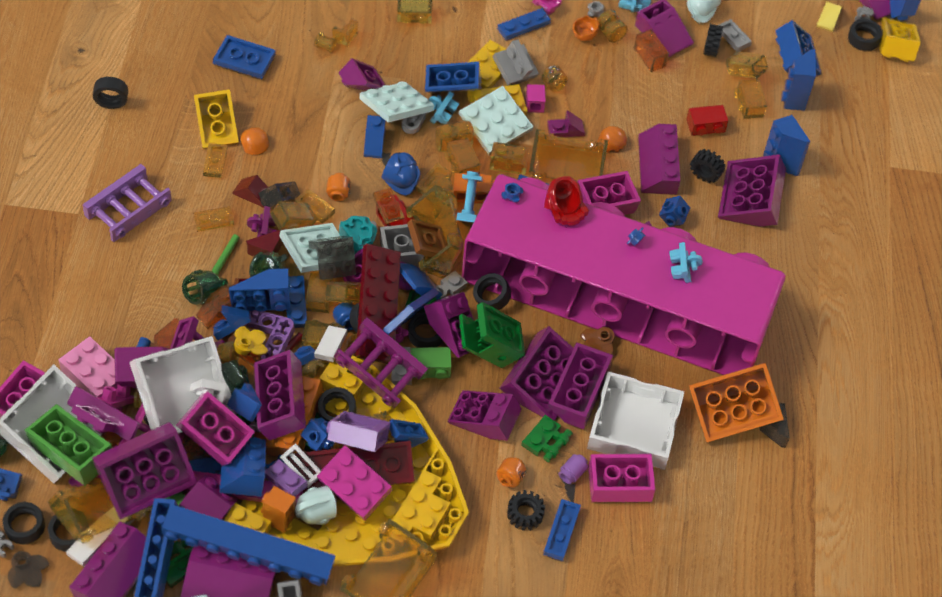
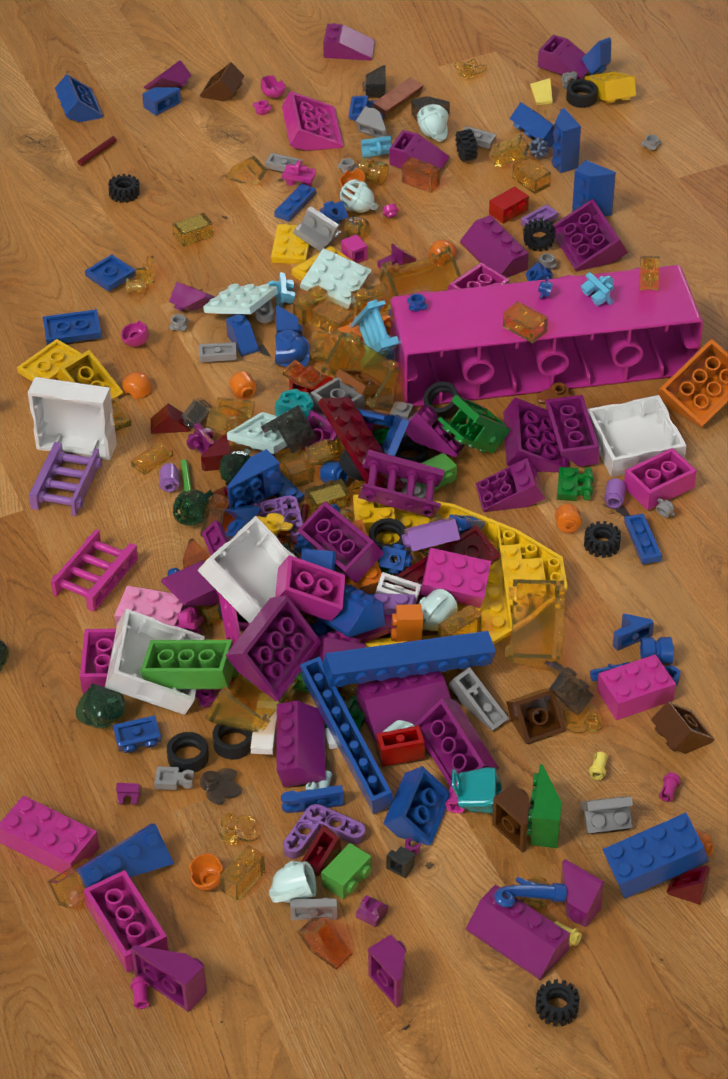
camera: 25 degrees left, 10 degrees down
magenta bracket [67,386,140,441] -> none
white bracket [190,379,228,404] -> none
white tile [314,326,348,362] -> none
blue slope [425,62,481,93] -> none
red hair [544,176,589,226] -> none
none -> yellow plate [17,339,82,382]
none -> white tile [28,377,117,460]
none -> dark pink fence [51,529,138,612]
none -> blue plate [85,254,136,292]
none -> dark pink hair [121,321,149,347]
none -> medium lavender brick [159,463,179,492]
none -> light grey plate [169,314,189,331]
none -> light grey plate [199,342,237,362]
none -> blue slope [276,306,303,336]
none -> blue brick [319,201,348,225]
none -> light aqua helmet [340,179,379,213]
none -> dark pink plate [383,204,399,218]
none -> clear yellow brick [437,605,482,638]
none -> brick [503,301,548,343]
none -> medium lavender plate [521,204,558,227]
none -> sand blue gear [528,137,550,160]
none -> light grey plate [538,253,556,269]
none -> clear yellow hips [639,256,660,291]
none -> light grey plate [641,135,661,150]
none -> light grey plate [656,498,675,518]

